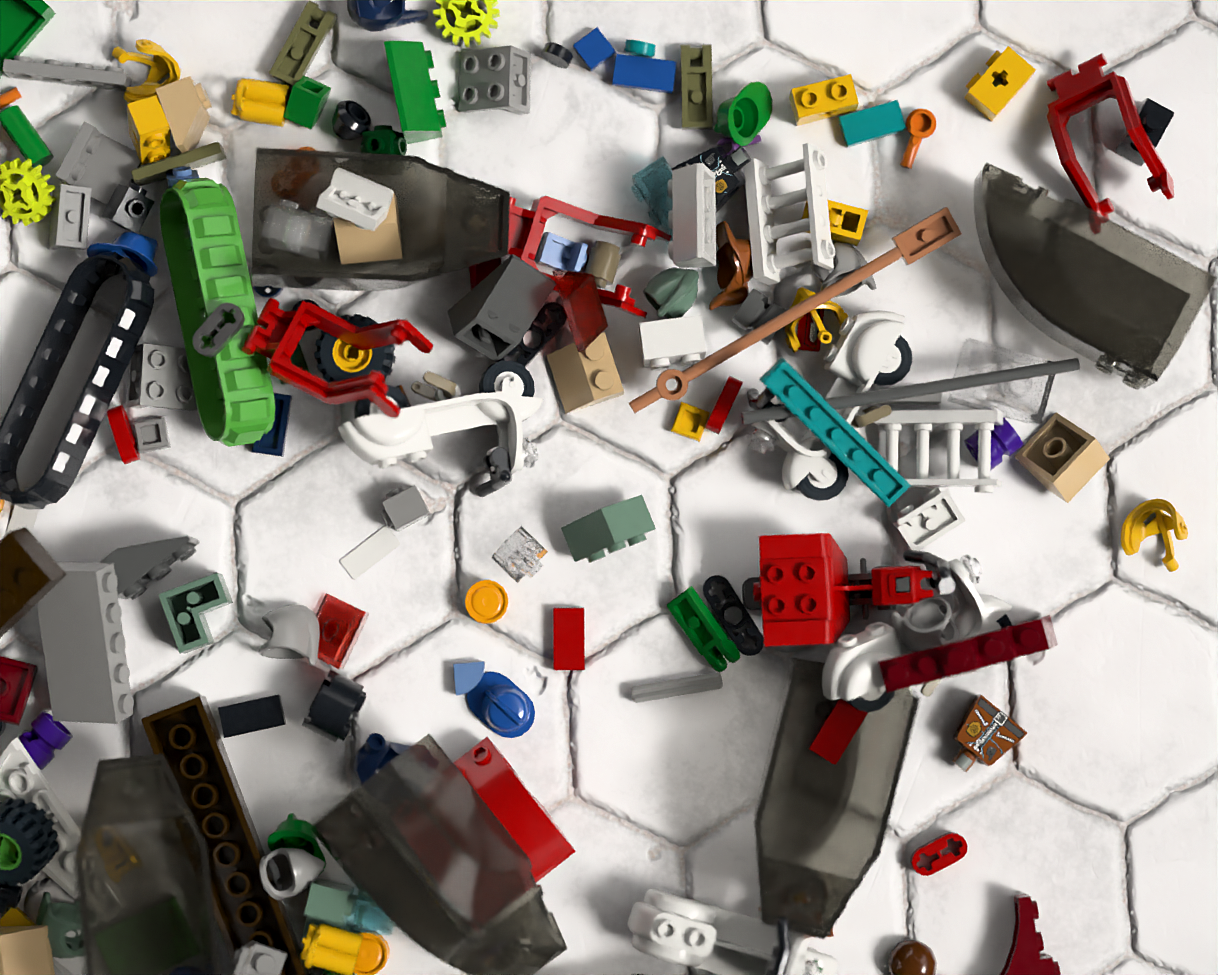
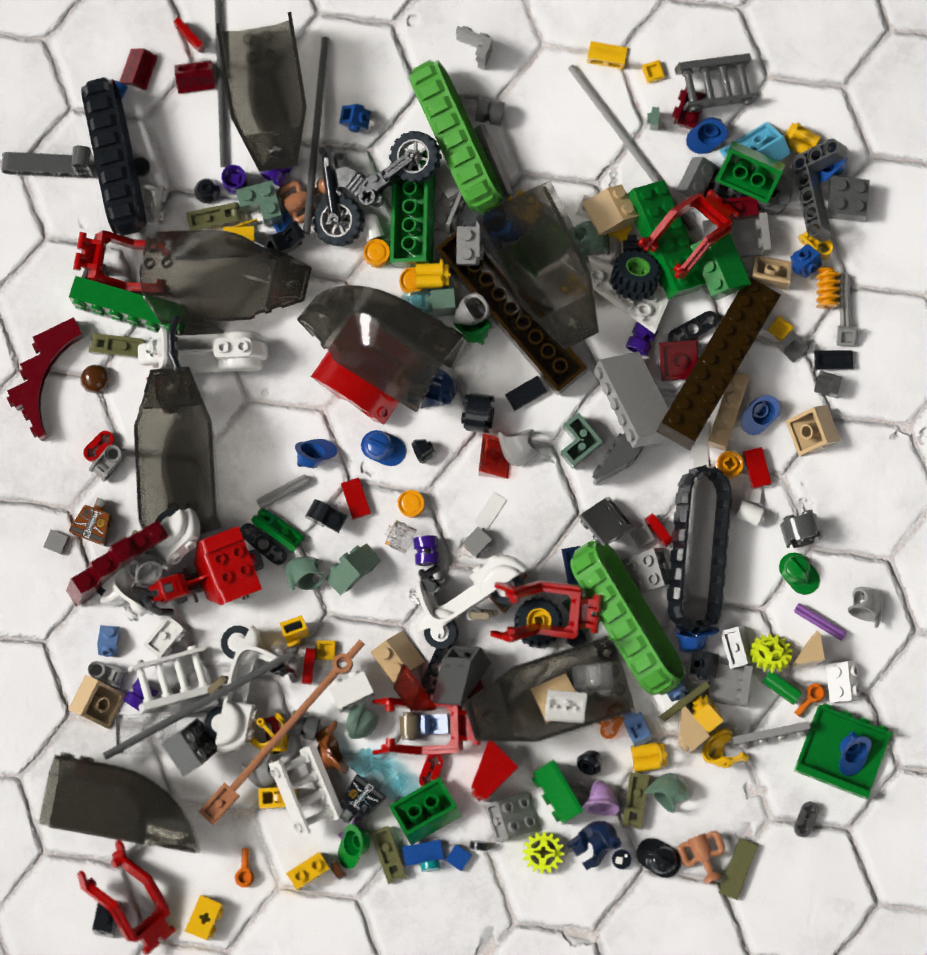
camera: 160 degrees right, 5 degrees down
flat silver beam [193,303,245,357] -> none
green brick [284,76,331,130] -> none
dark green brick [360,125,407,173] -> none
medium blue tile [453,661,485,696] -> none
white slope [668,163,716,268] -> none
teal tile [759,357,911,507] -> none
red tile [809,698,868,766] -> none
teal tile [838,100,906,148] -> none
yellow helmet [1121,499,1188,572] -> none
none -> light grey tile [43,530,69,555]
none -> light grey piece [88,661,127,689]
none -> light grey piece [89,445,124,482]
none -> medium blue bracket [97,625,120,657]
none -> dark grey slope [162,718,217,777]
none -> yellow piece [279,615,310,648]
none -> sand green piece [285,556,325,590]
none -> blue piece [295,439,337,469]
none -> black brick [305,499,348,533]
none -> reddish brown tile [330,860,346,880]
none -> green slope [389,777,462,845]
none -> black cone [411,439,435,464]
none -> dark purple wheel [413,535,440,566]
none -> red beam [419,755,443,787]
none -> red slope [471,739,518,802]
none -> dark grey slope [579,497,633,546]
none -> lavender piece [581,780,619,816]
none -> medium blue bracket [624,712,652,747]
none -> sand green piece [645,773,690,813]

